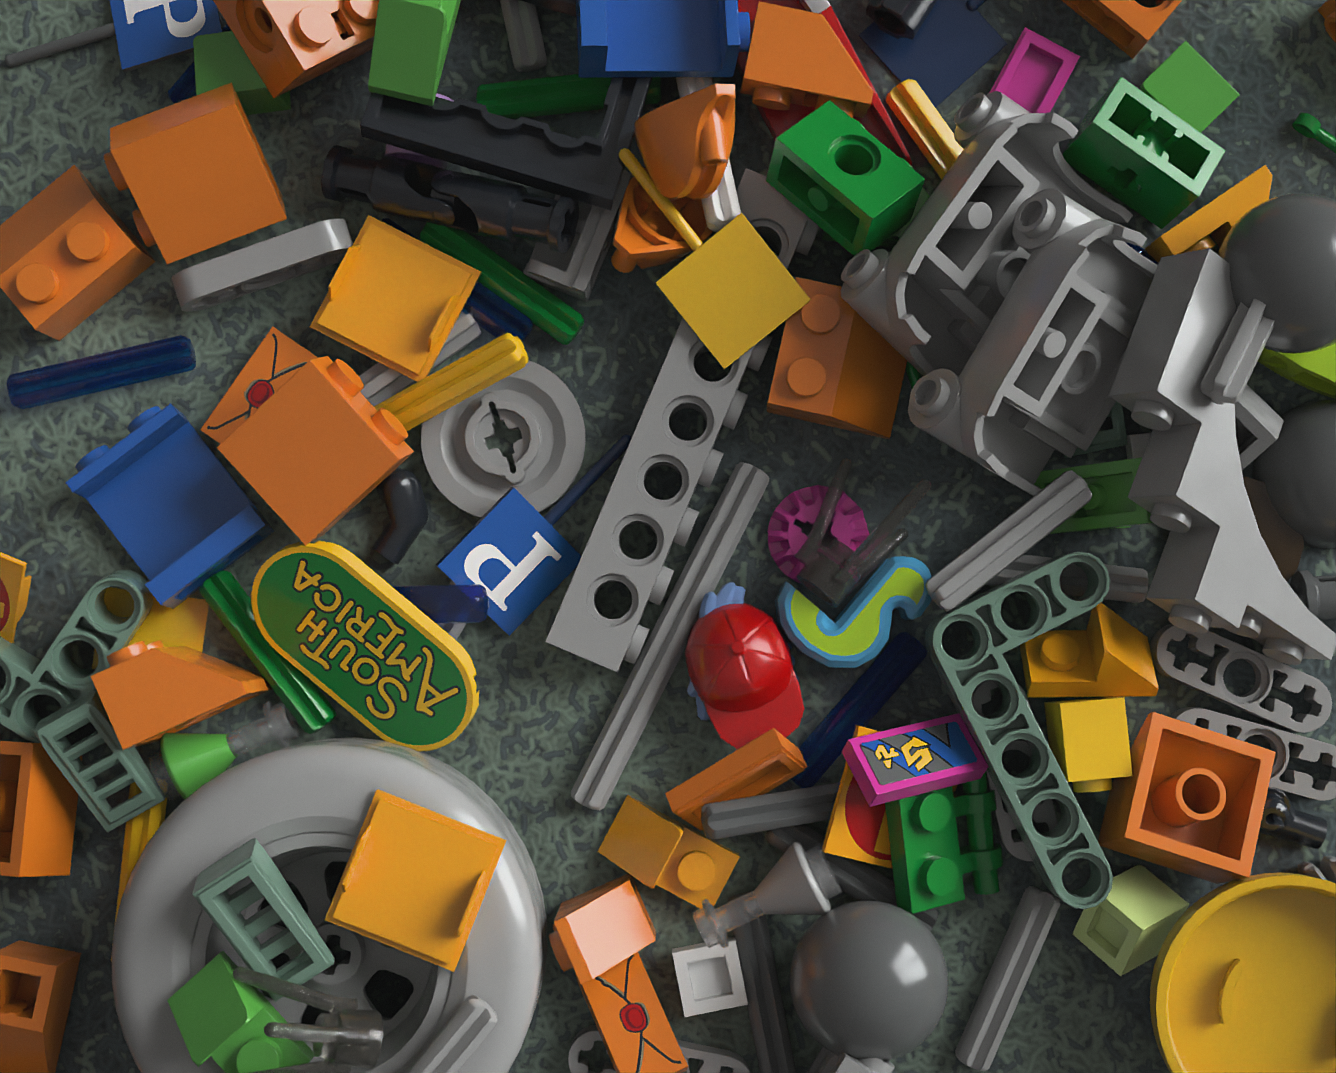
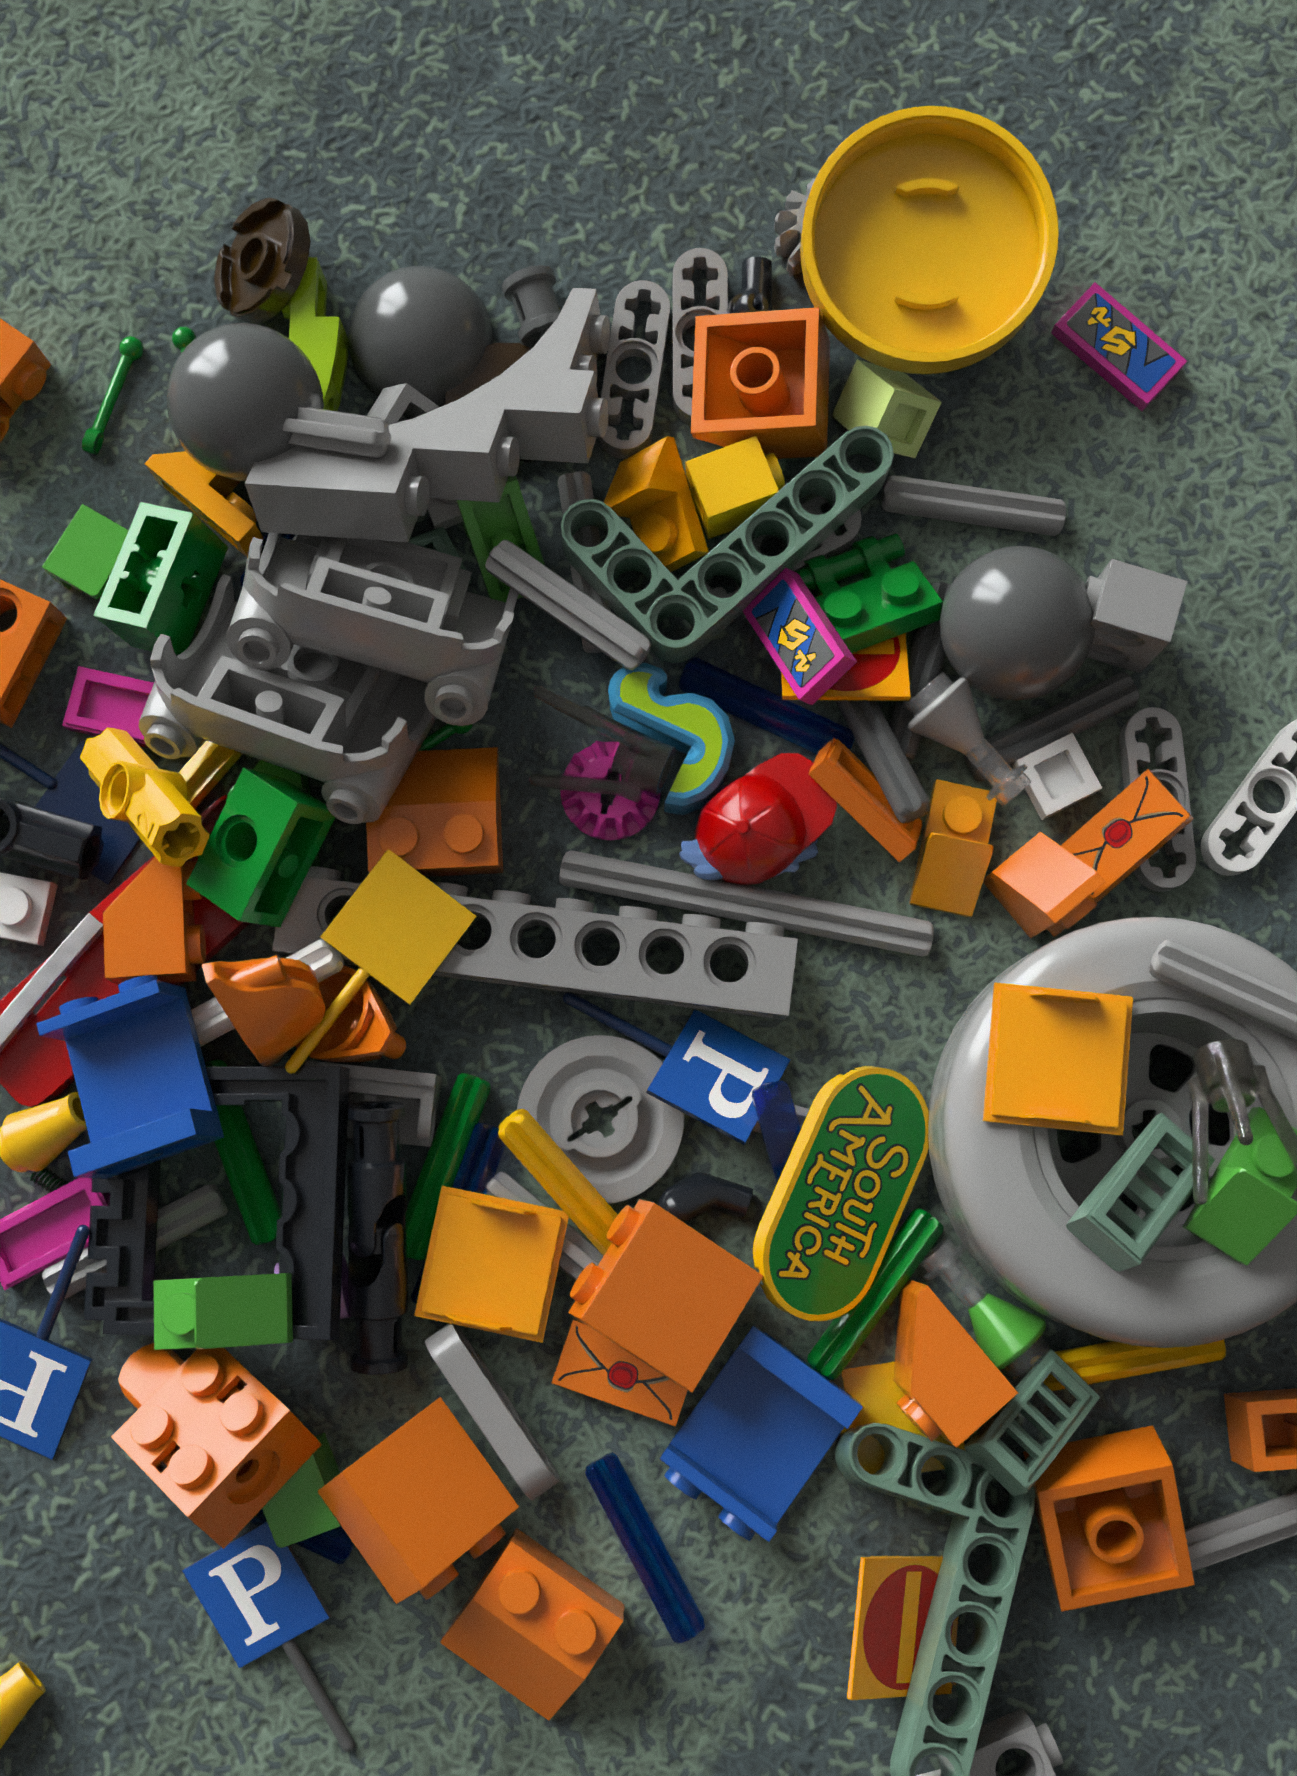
camera: 105 degrees left, 5 degrees down
none -> yellow piece [80,727,210,867]

